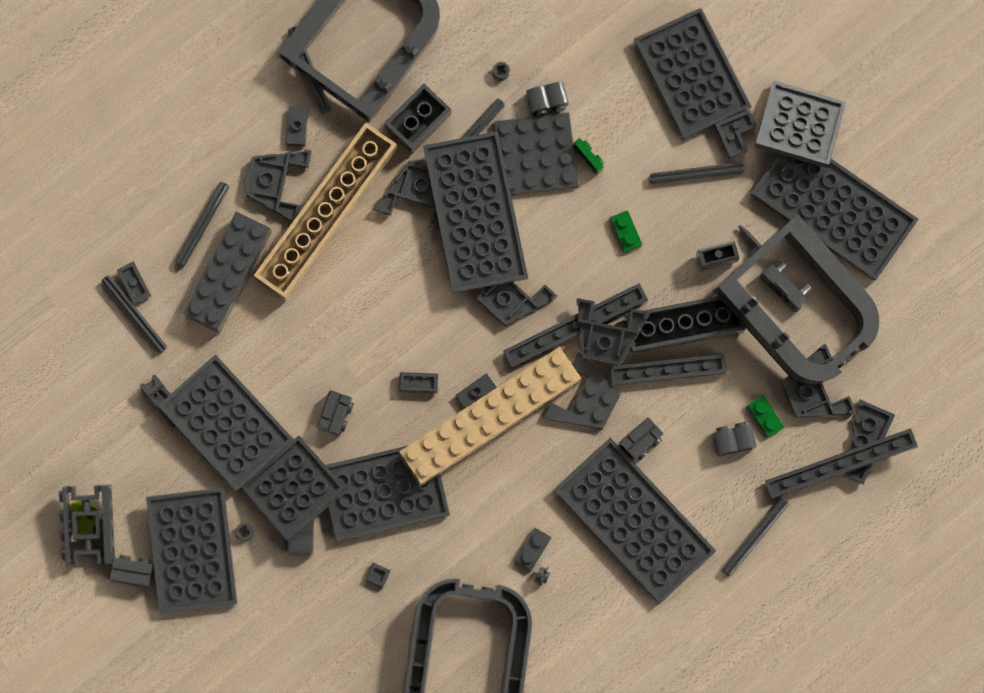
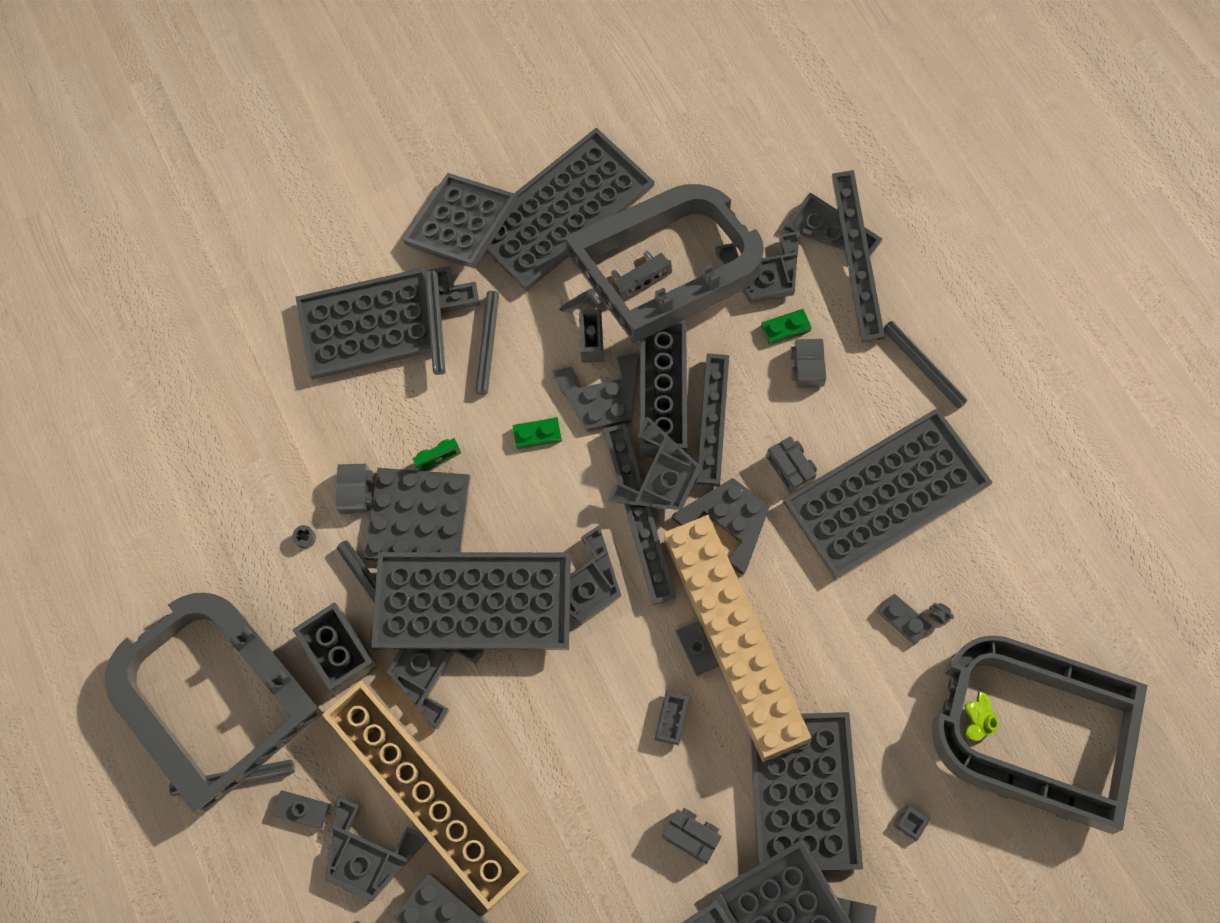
camera: 70 degrees left, 10 degrees down
none -> dark grey axle [425,271,446,375]
none -> dark grey wing [552,353,638,432]
none -> lime plate [964,692,999,741]

